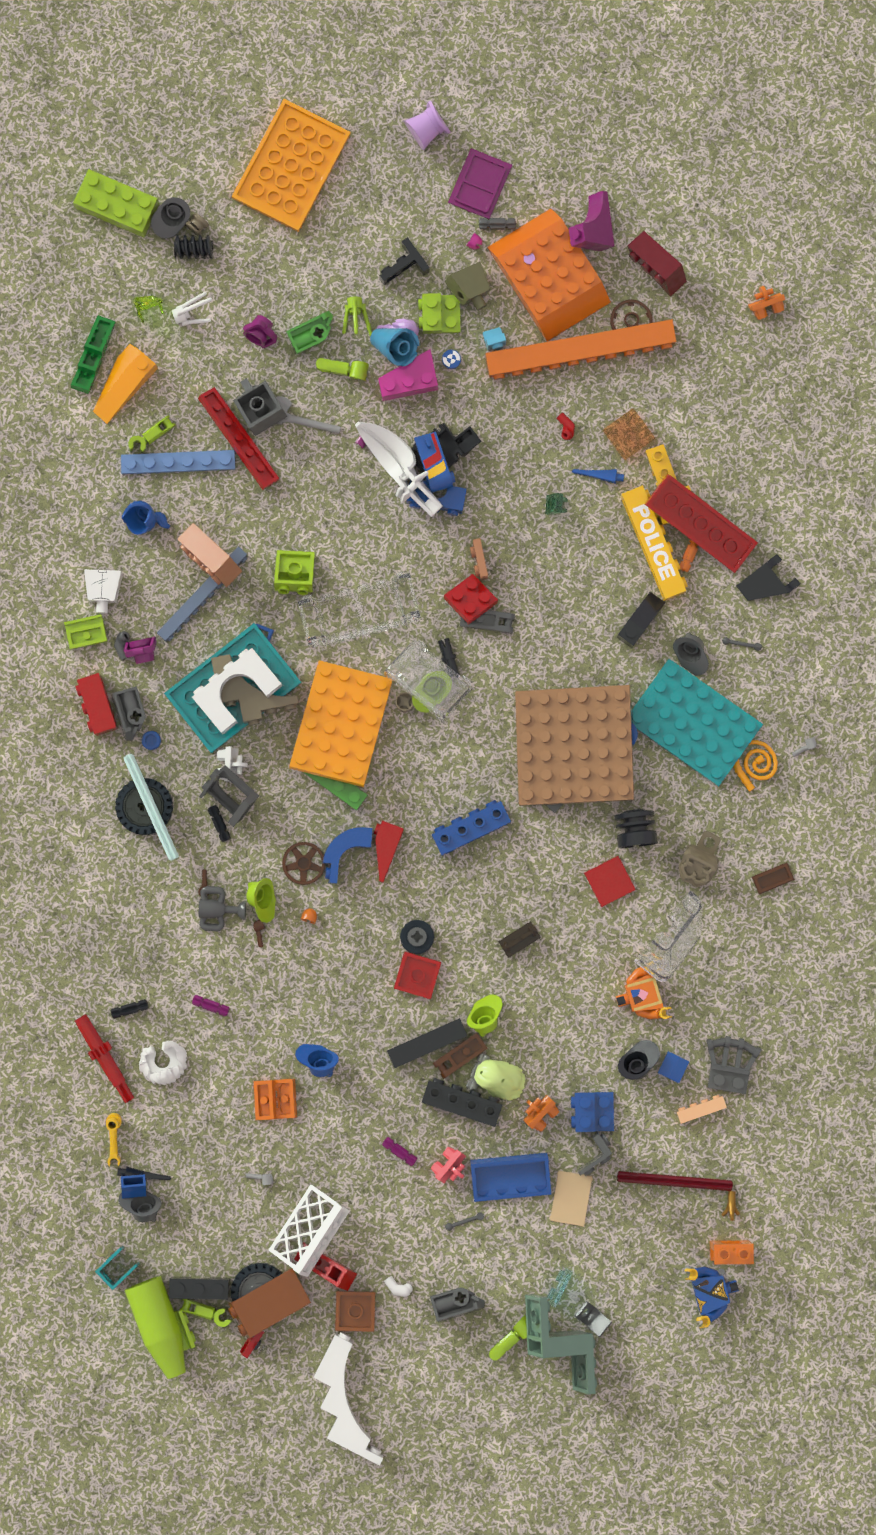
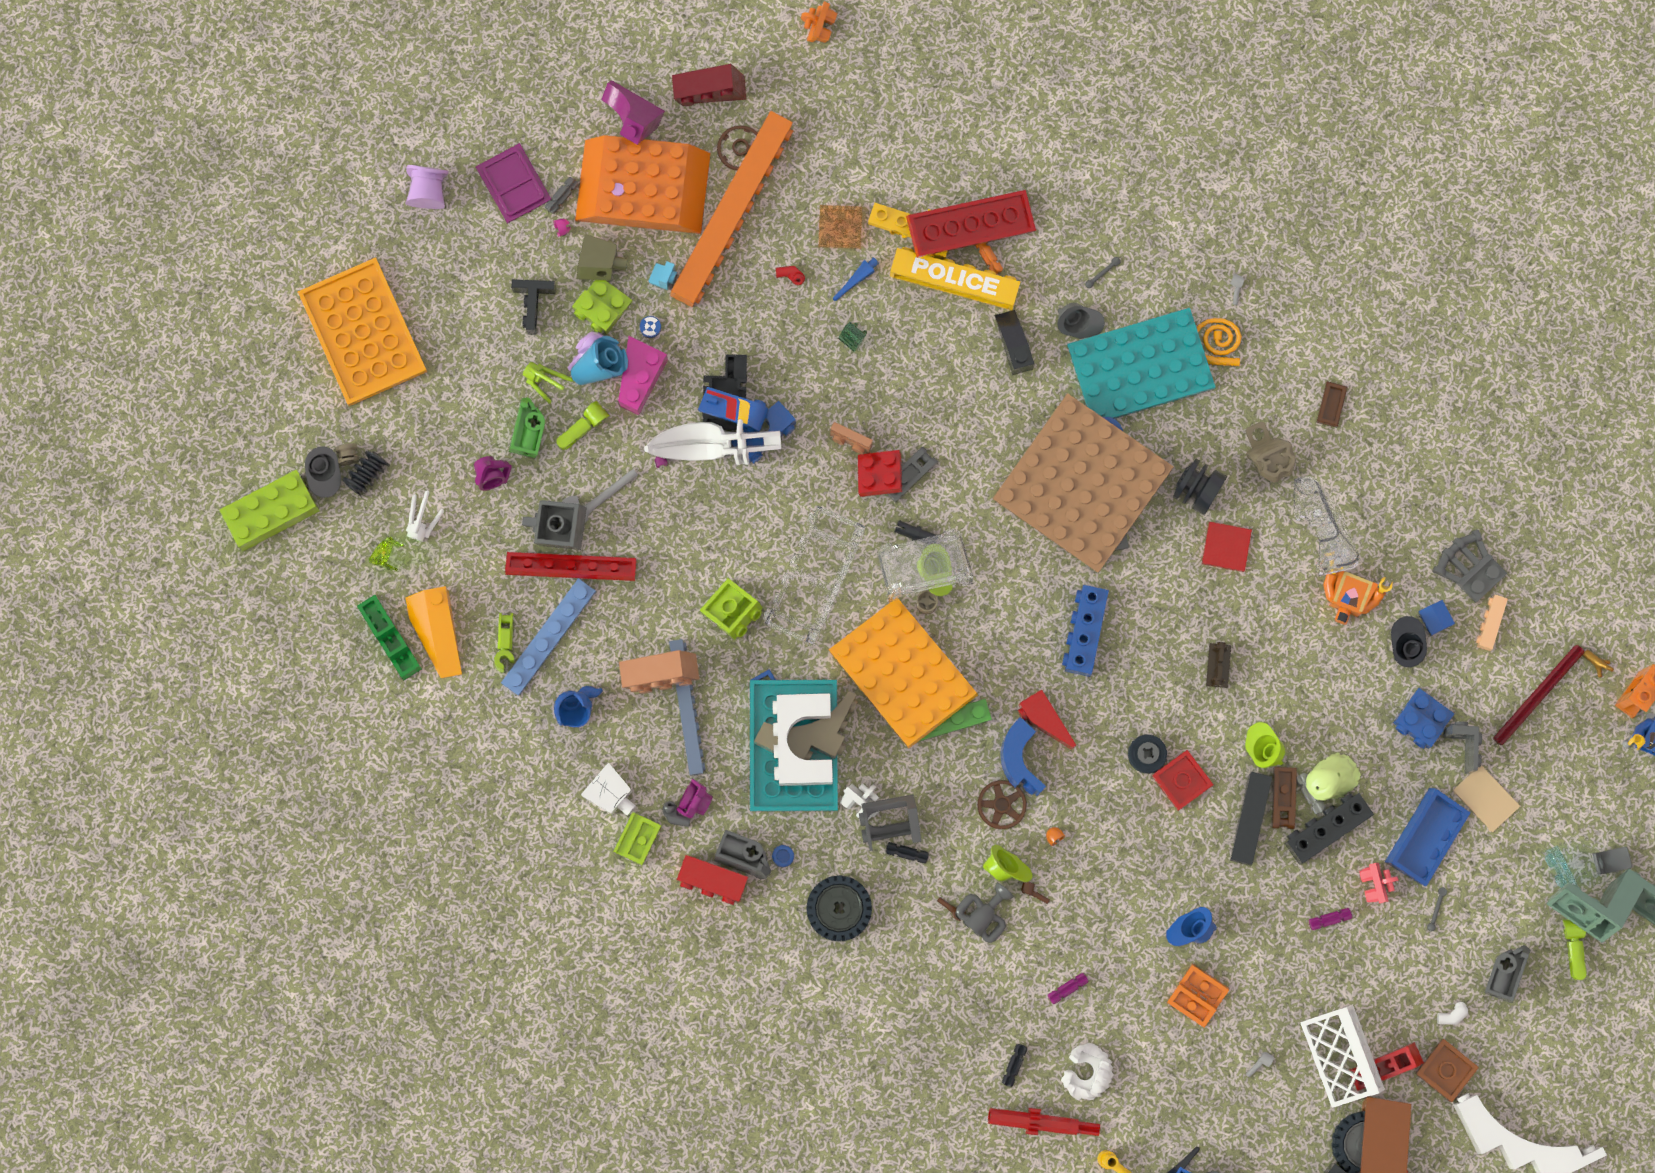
camera: 55 degrees left, 5 degrees down
light aqua axle [124,754,179,861] -> none
orange hips [523,1095,559,1132] -> none
black flag [736,554,800,601] -> none

